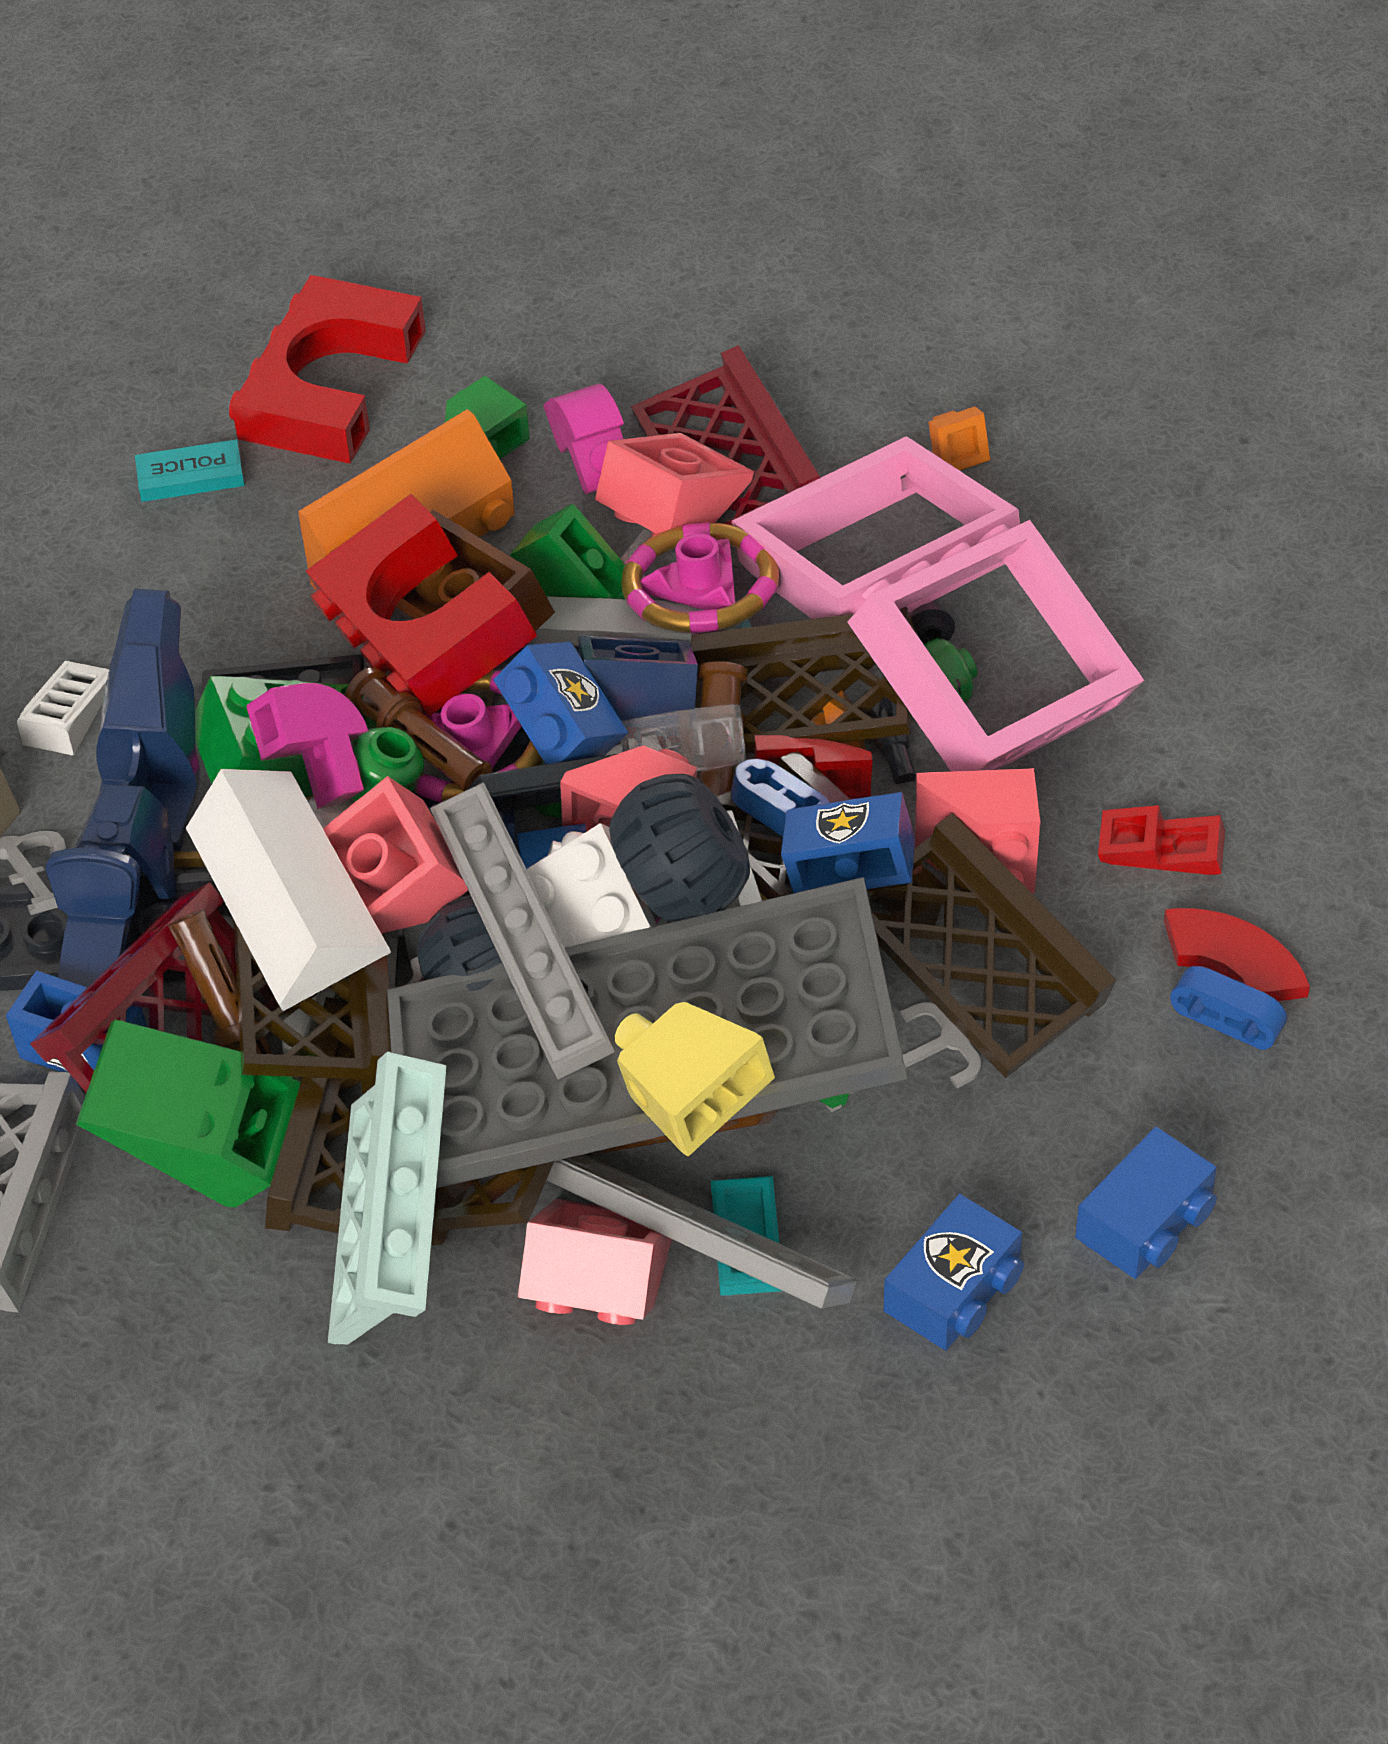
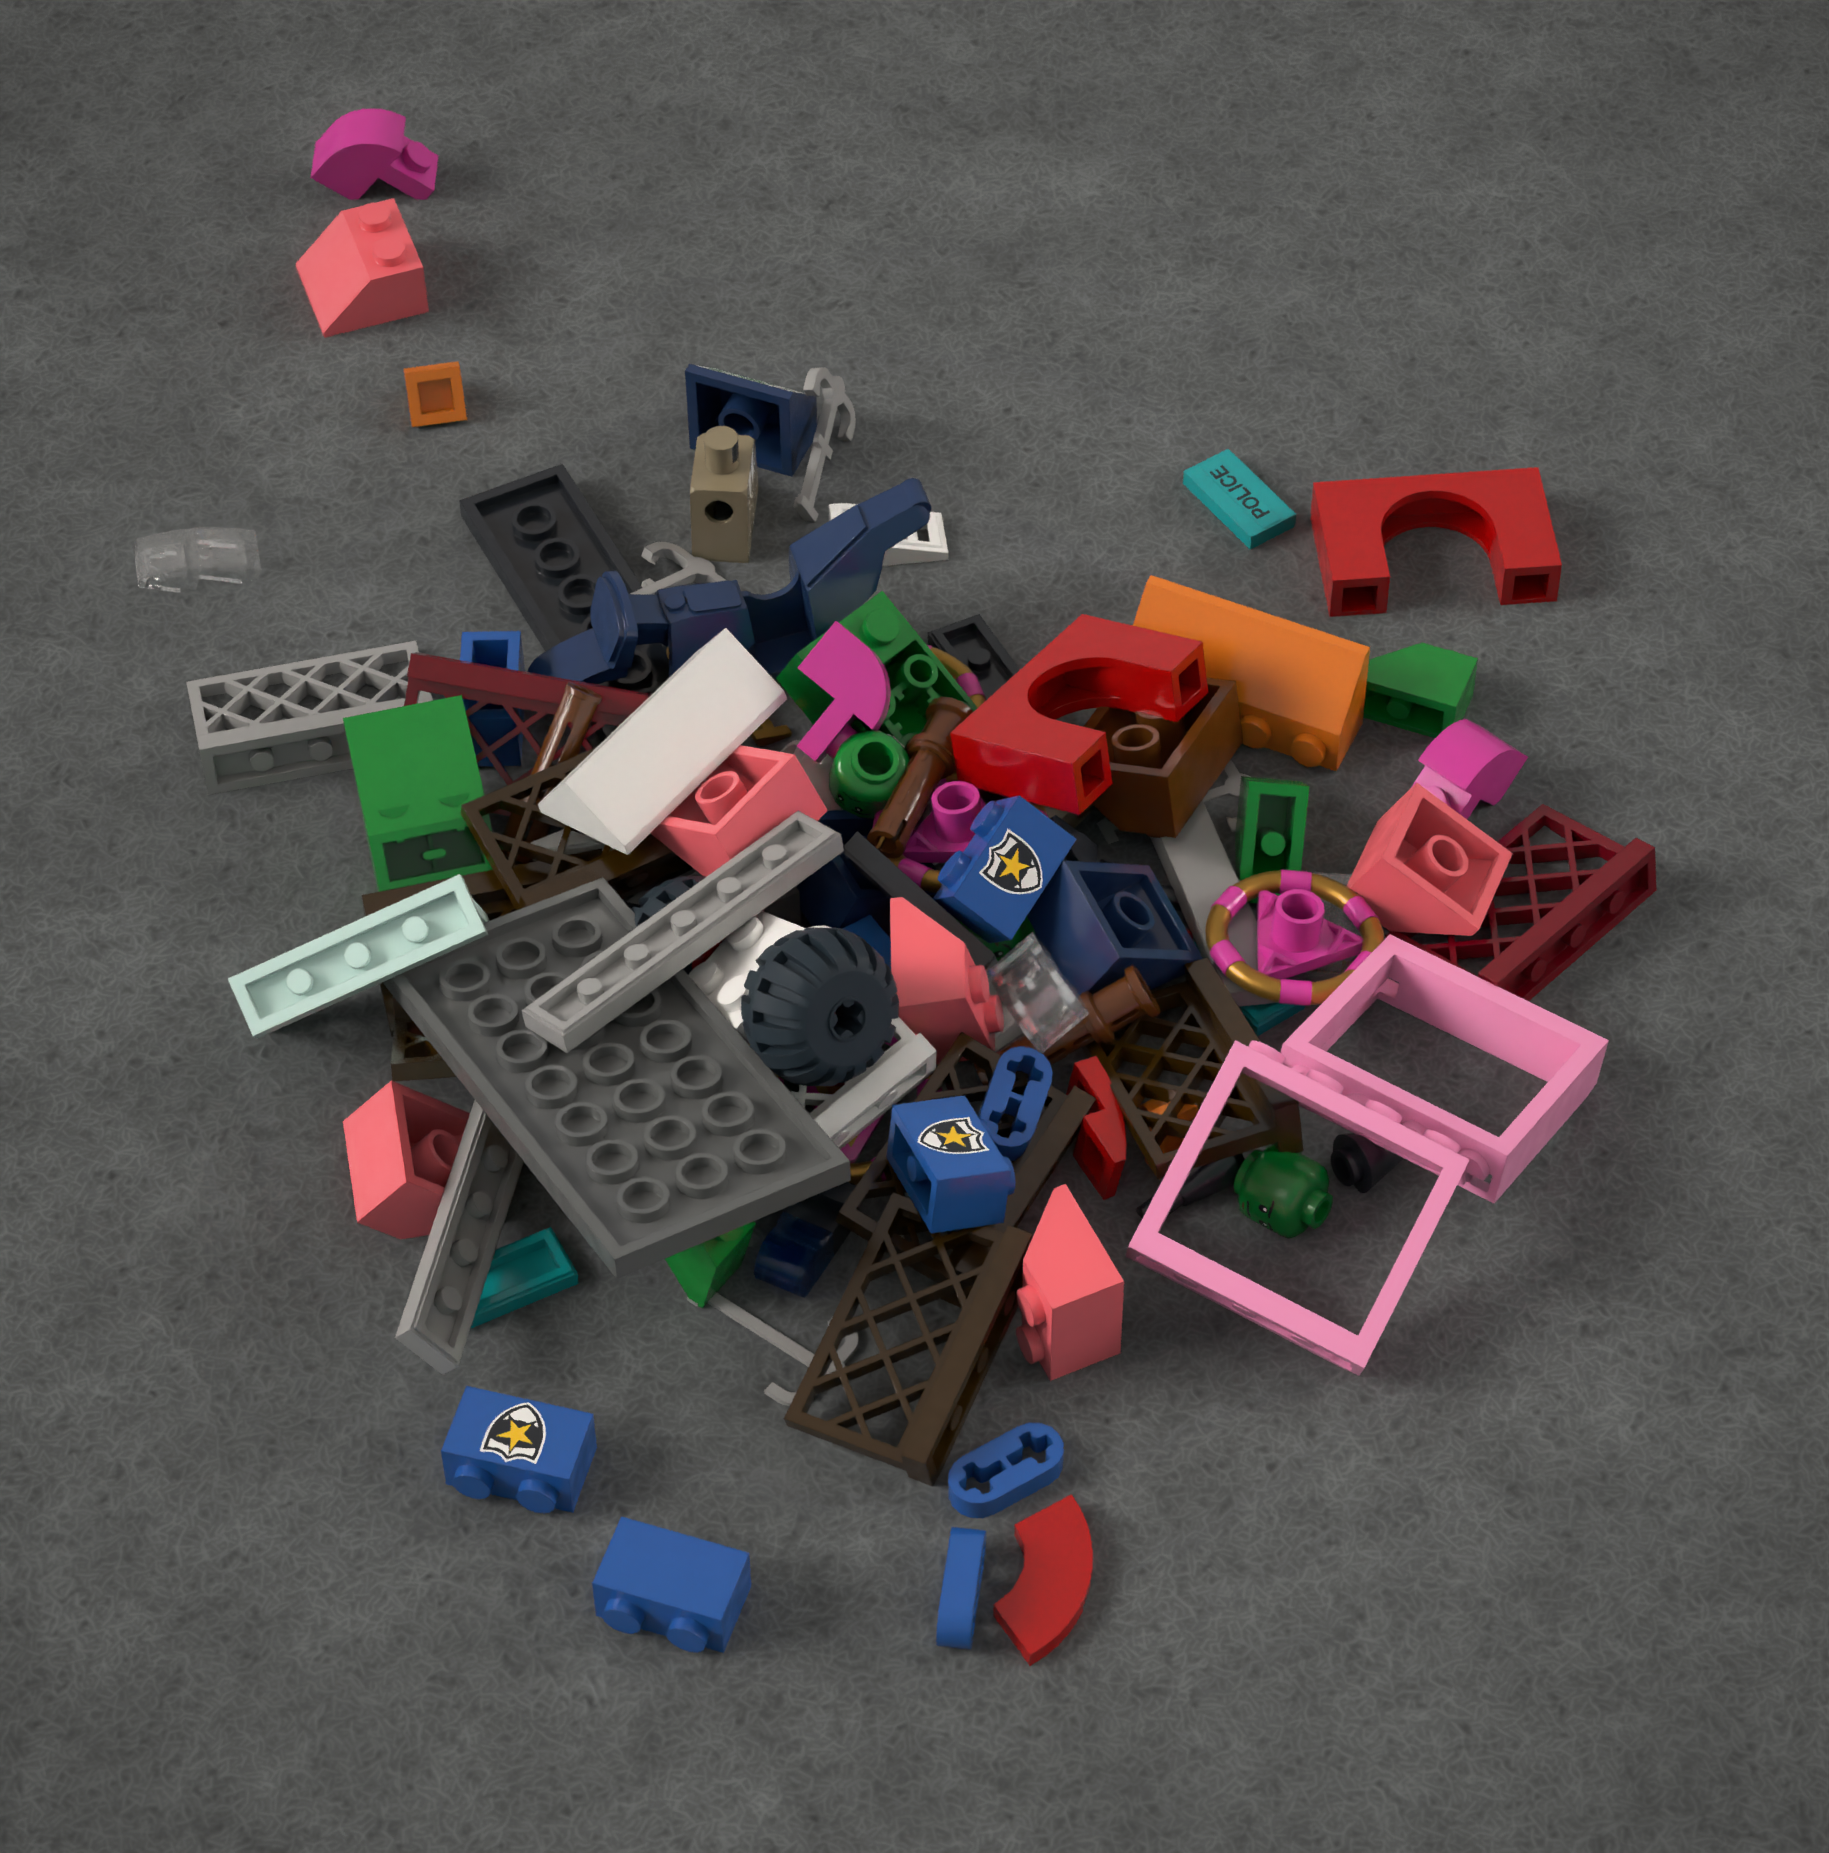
camera: 65 degrees right, 0 degrees up
light yellow torso [615,1002,775,1156] -> none
orange tile [928,406,990,471] -> none
red slope [1098,805,1225,875] -> none
none -> blue beam [948,1423,1064,1518]

